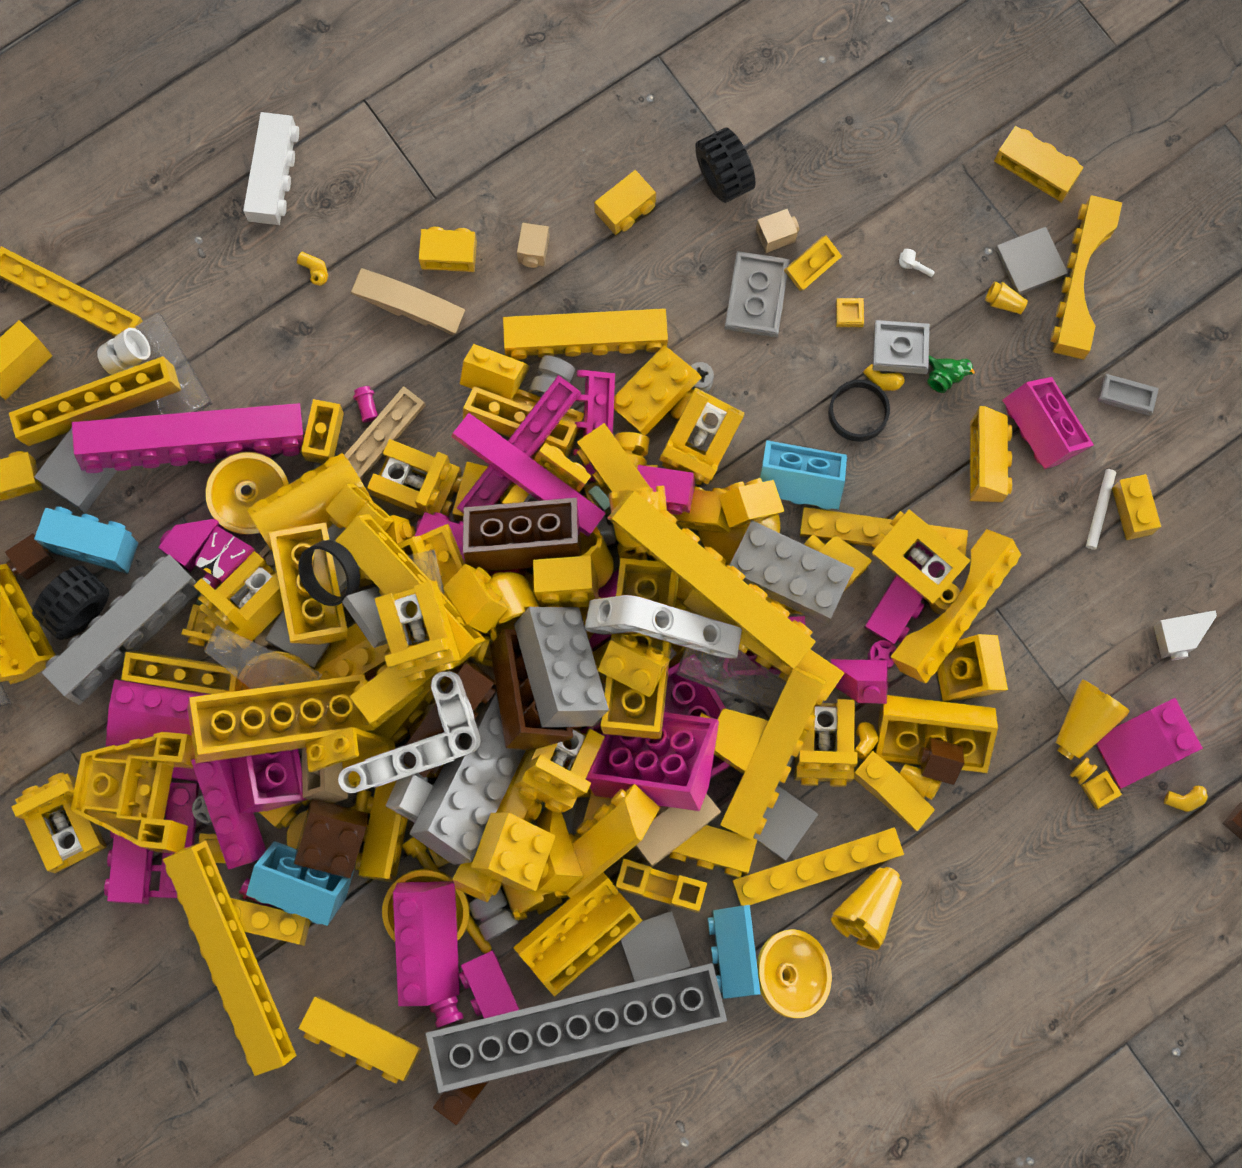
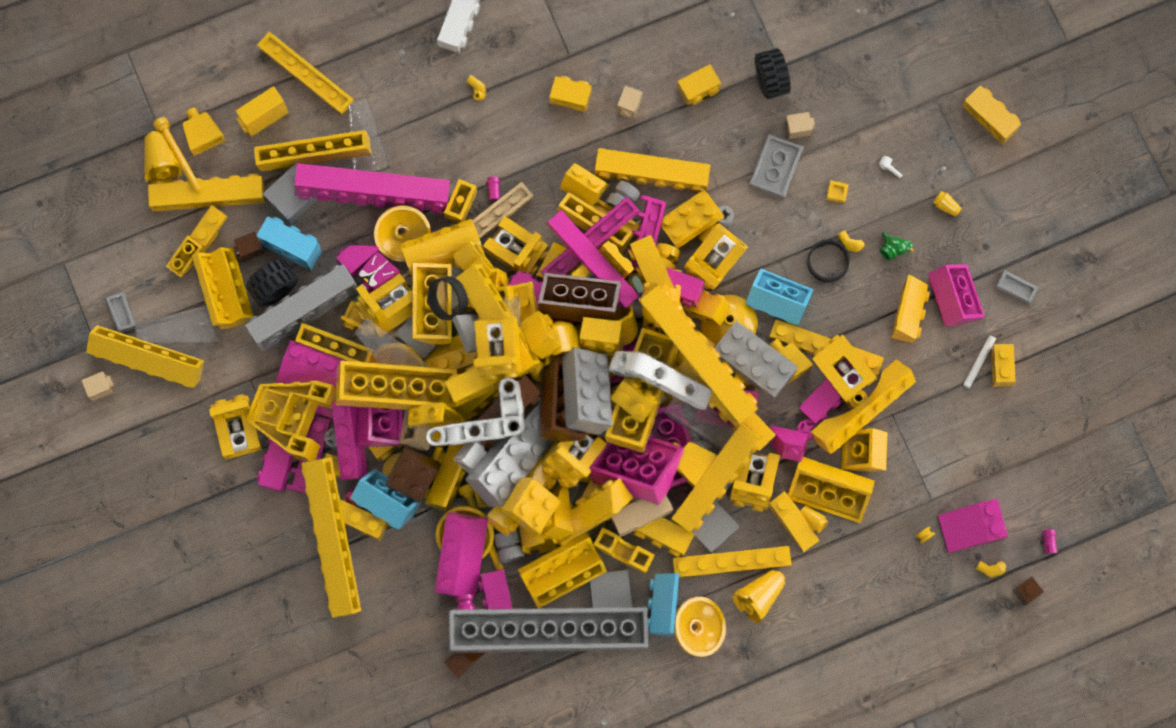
camera: 15 degrees right, 0 degrees up
white wheel [97,328,151,375] -> none
yellow brick [298,997,422,1084] -> none
tan slope [350,268,465,336] -> none
yellow brick [719,478,784,528] -> none
yellow plate [784,235,842,291] -> none
yellow arm [854,722,879,760] -> none
light grey tile [873,320,930,374] -> none
reddish brown brick [918,737,964,785] -> none
light grey tile [996,227,1068,295] -> none
yellow arch [1050,195,1122,360] -> none
yellow cone [1055,679,1130,760] -> none
yellow tile [1081,770,1122,810] -> none
white slope [1154,611,1217,661] -> none

